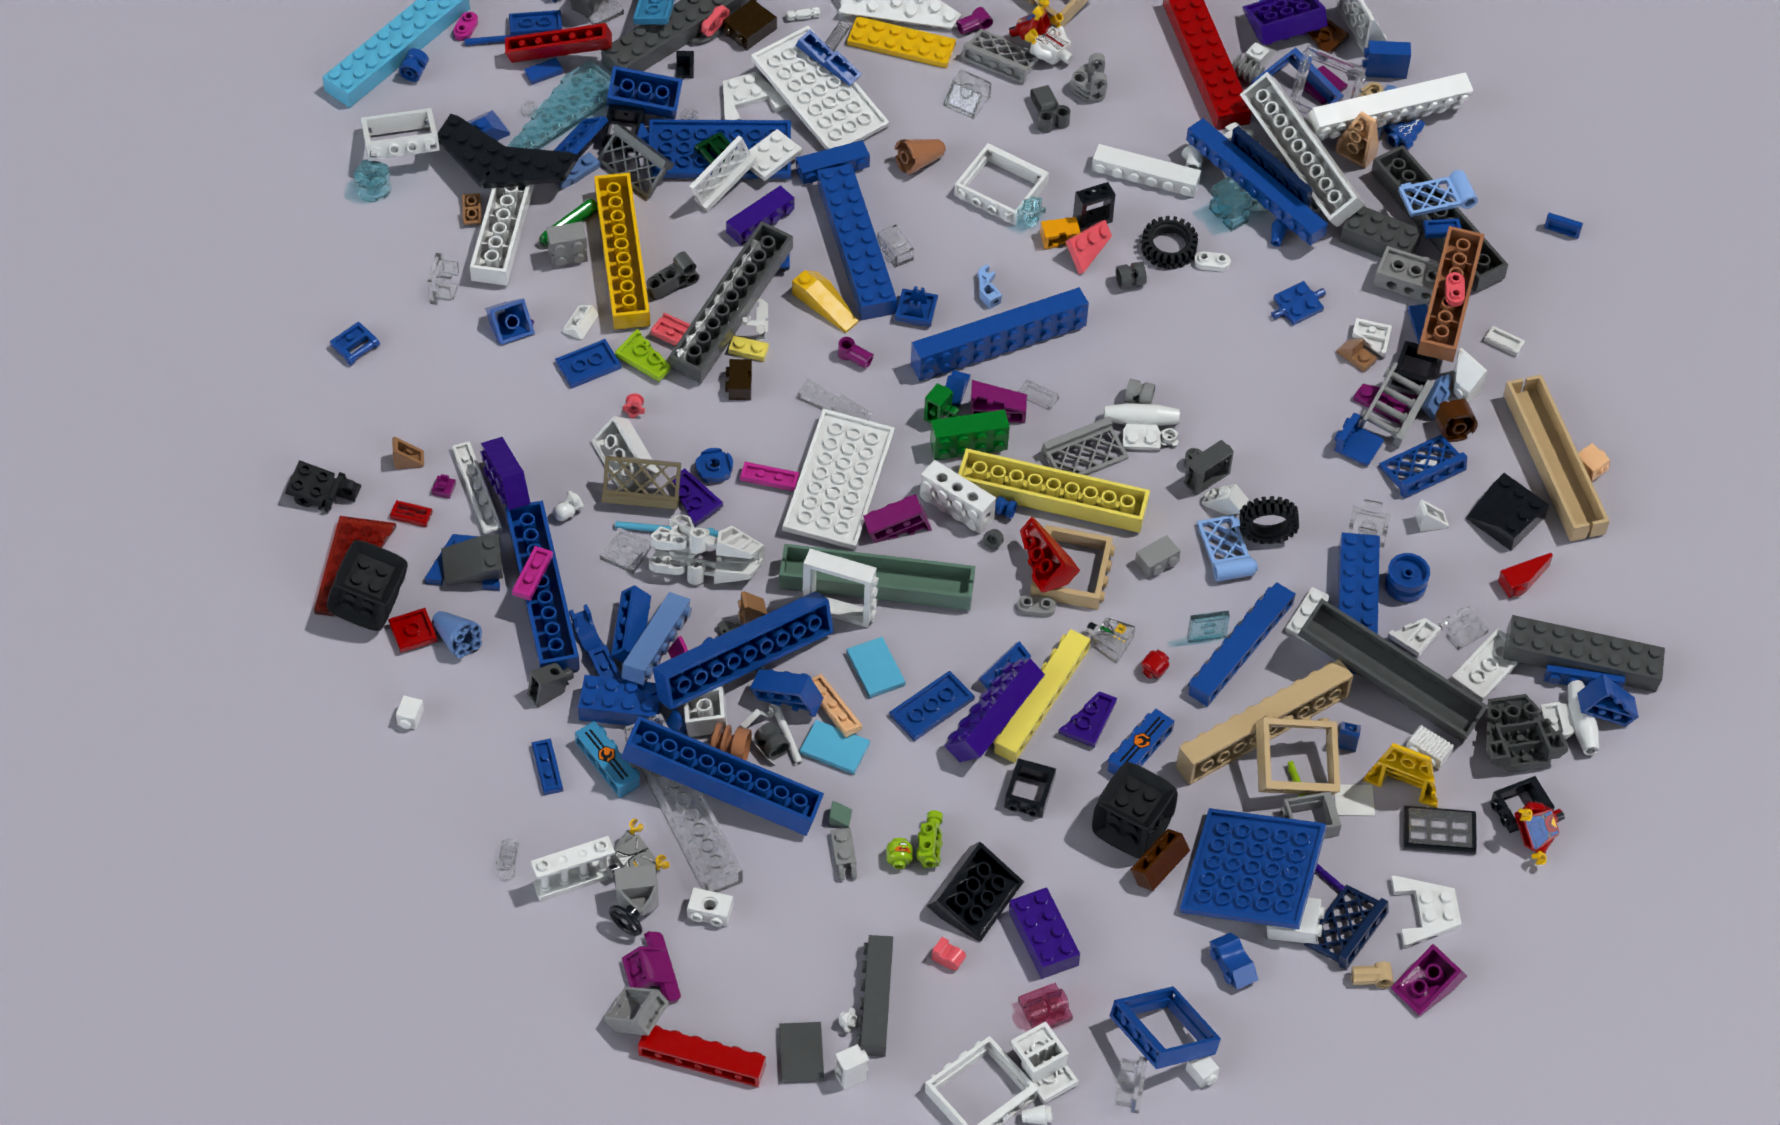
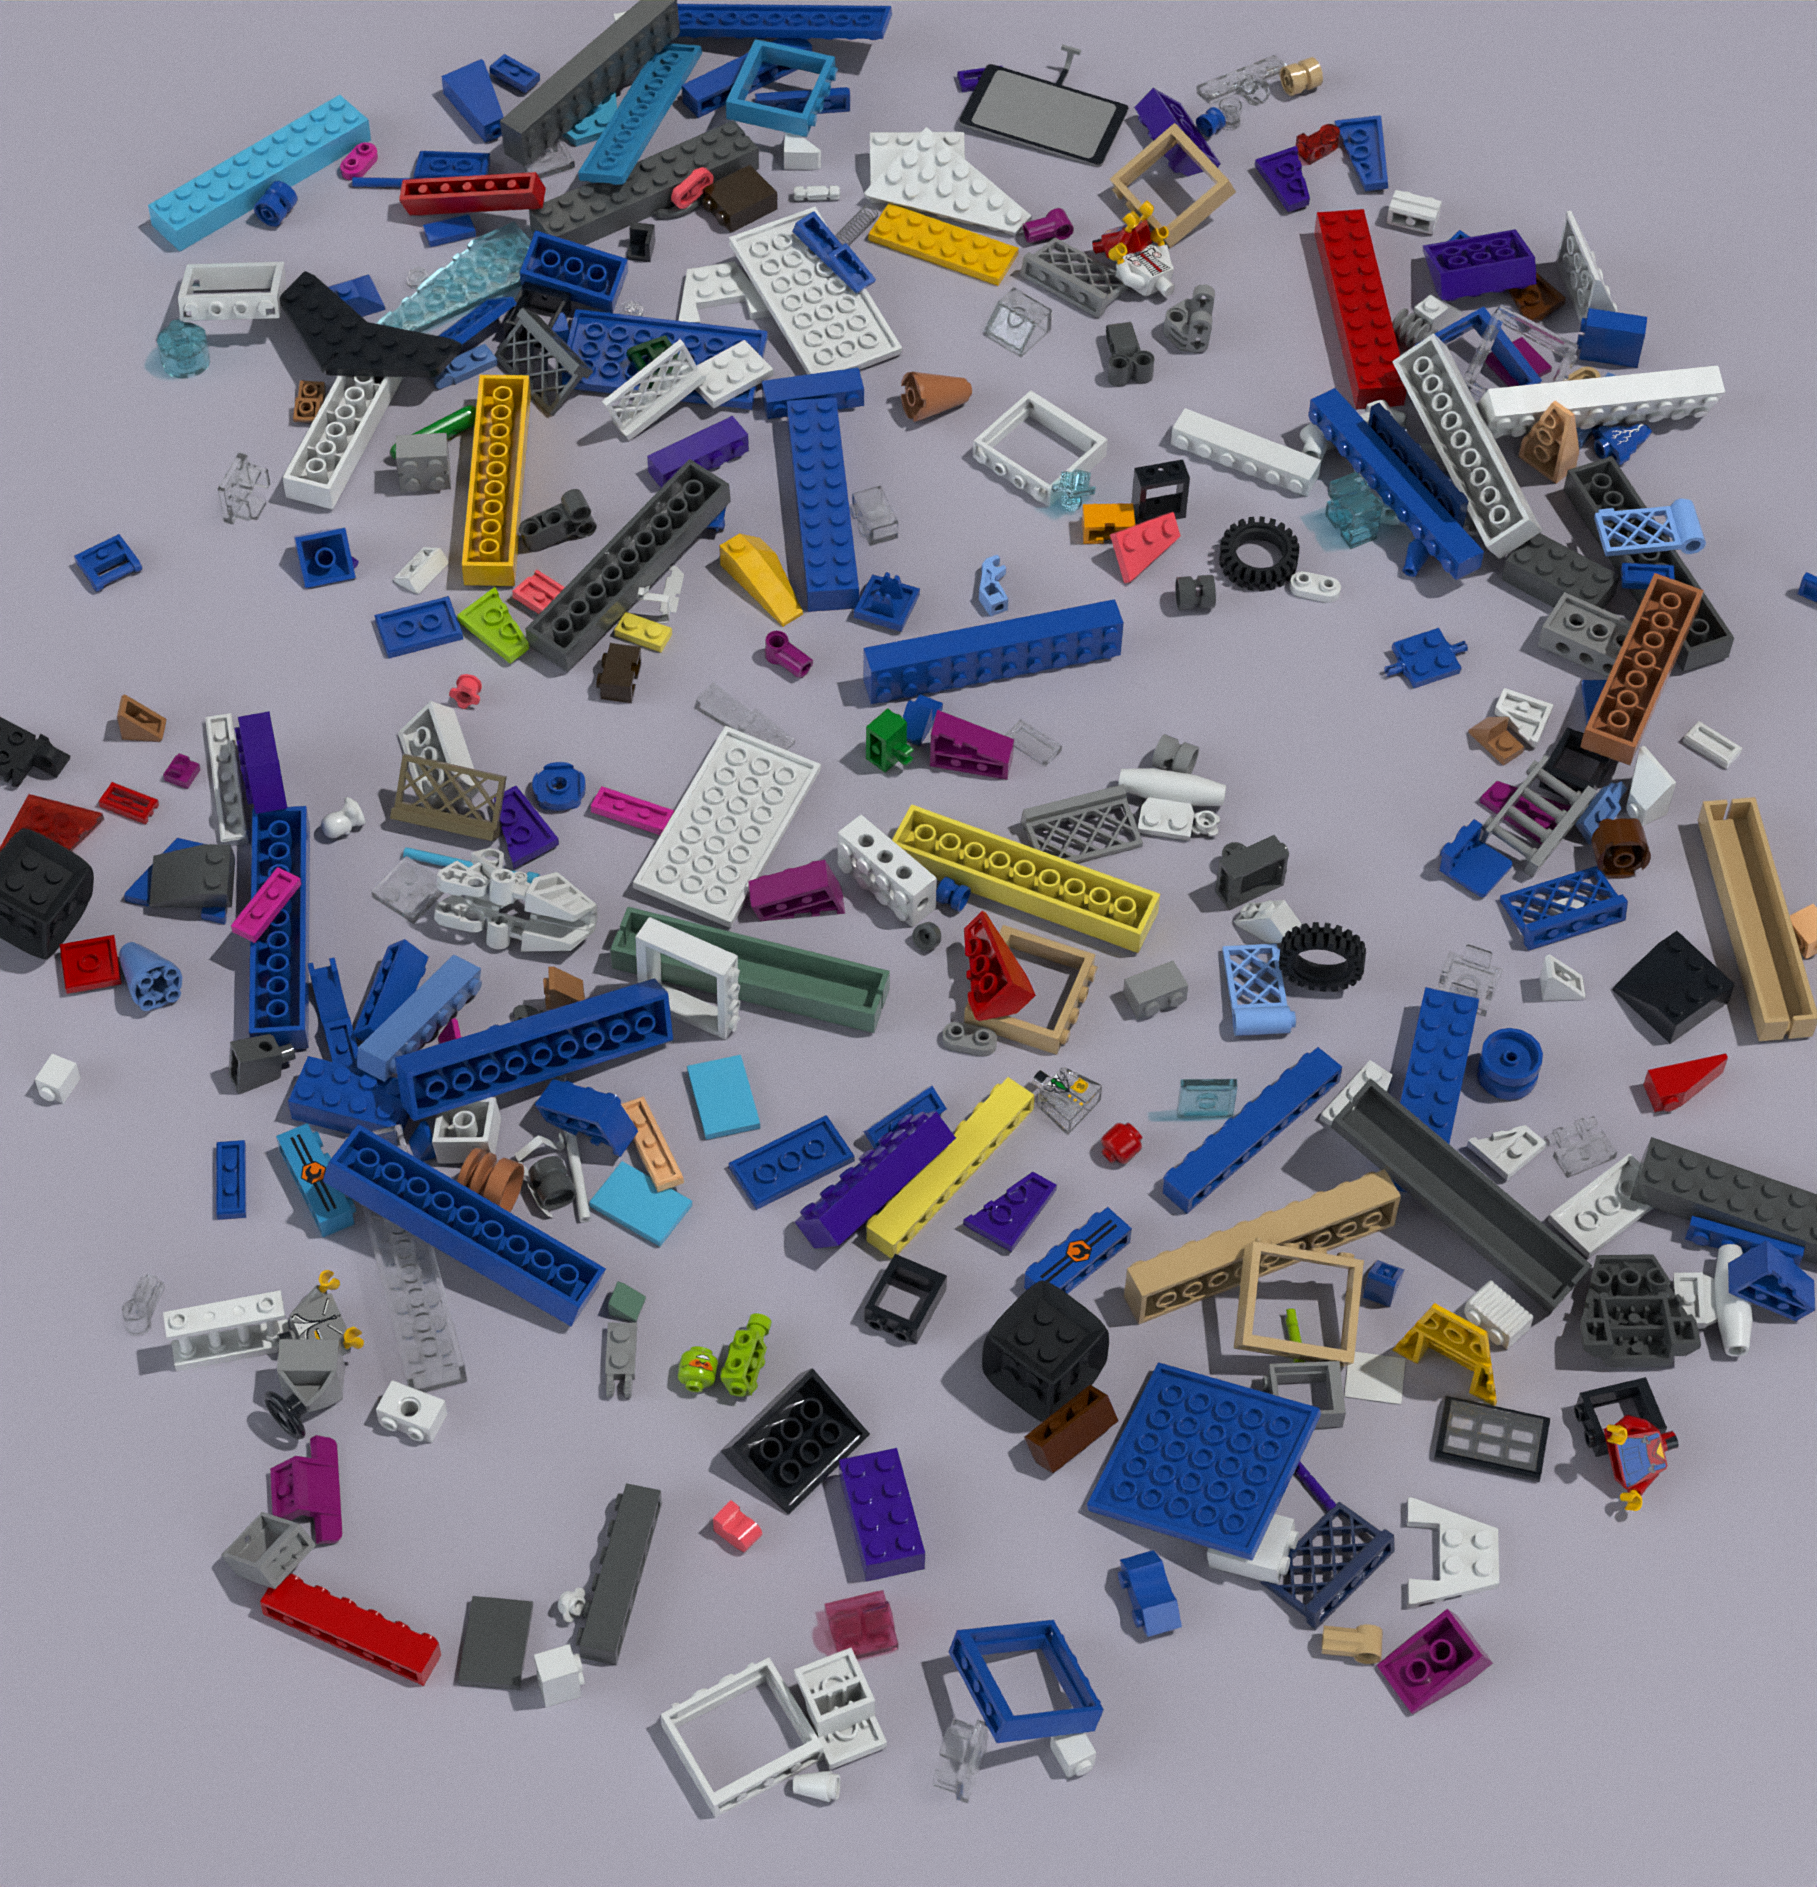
camera: 10 degrees right, 0 degrees up
green brick [930,410,1010,460] -> none
coral plate [1445,272,1465,307] -> none

